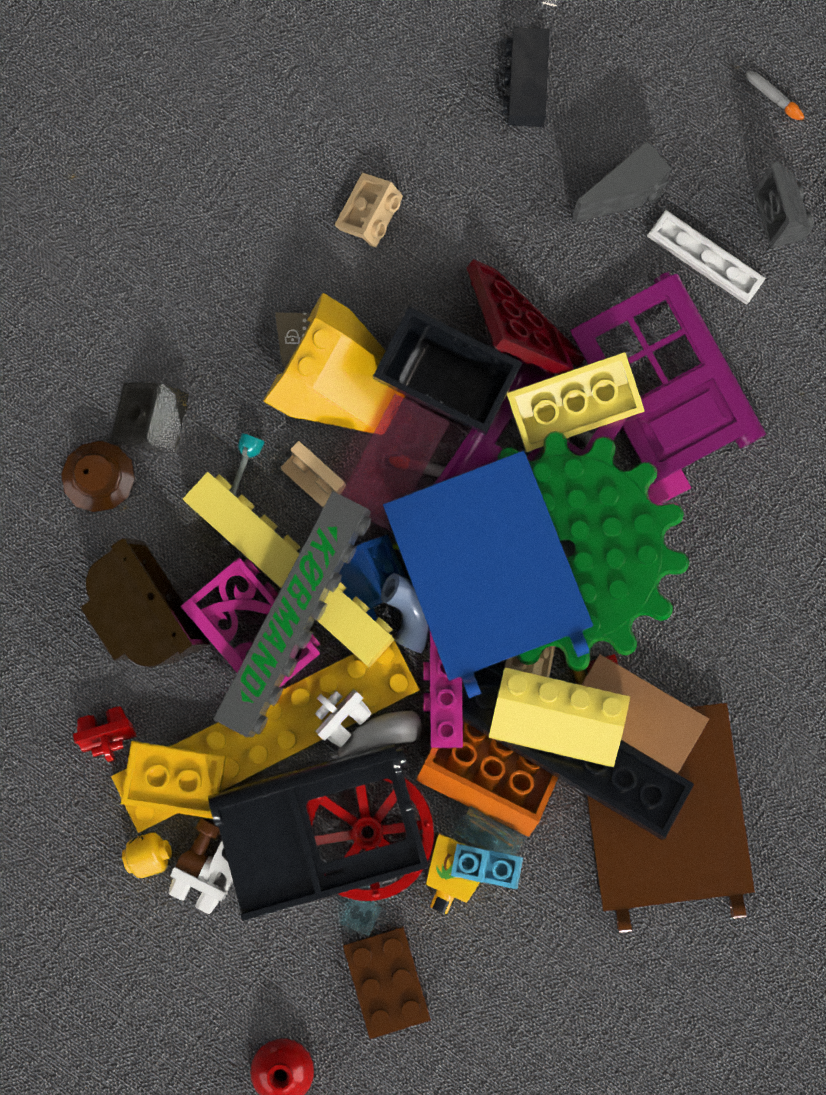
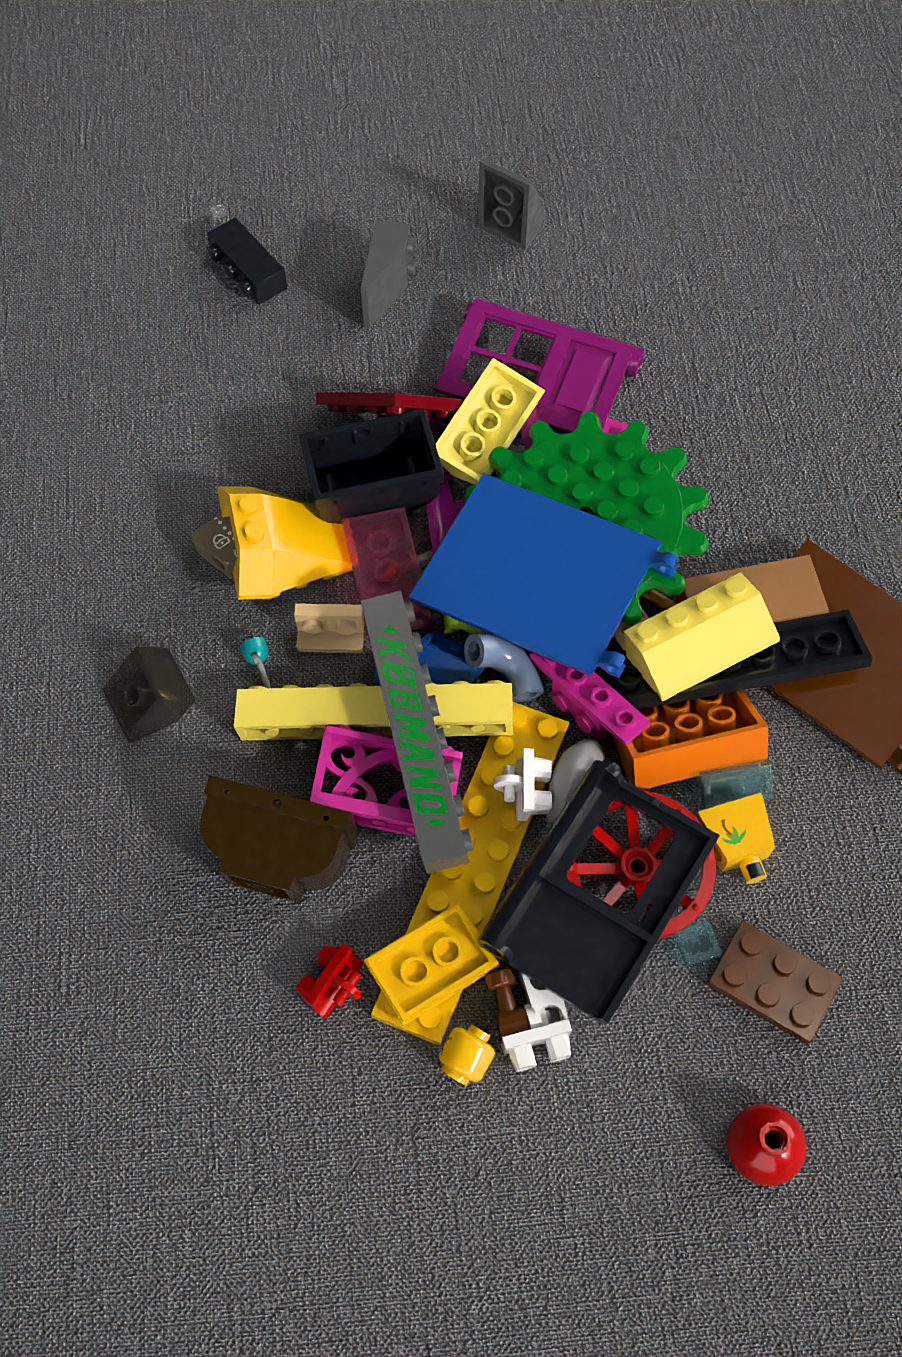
camera: 40 degrees left, 20 degrees down
reddish brown hat [61,441,135,512] -> none
tan bracket [335,172,403,247] -> none
medium azure slope [451,844,523,889] -> none
white tile [647,210,766,305] -> none
light grey piece [746,71,805,120] -> none

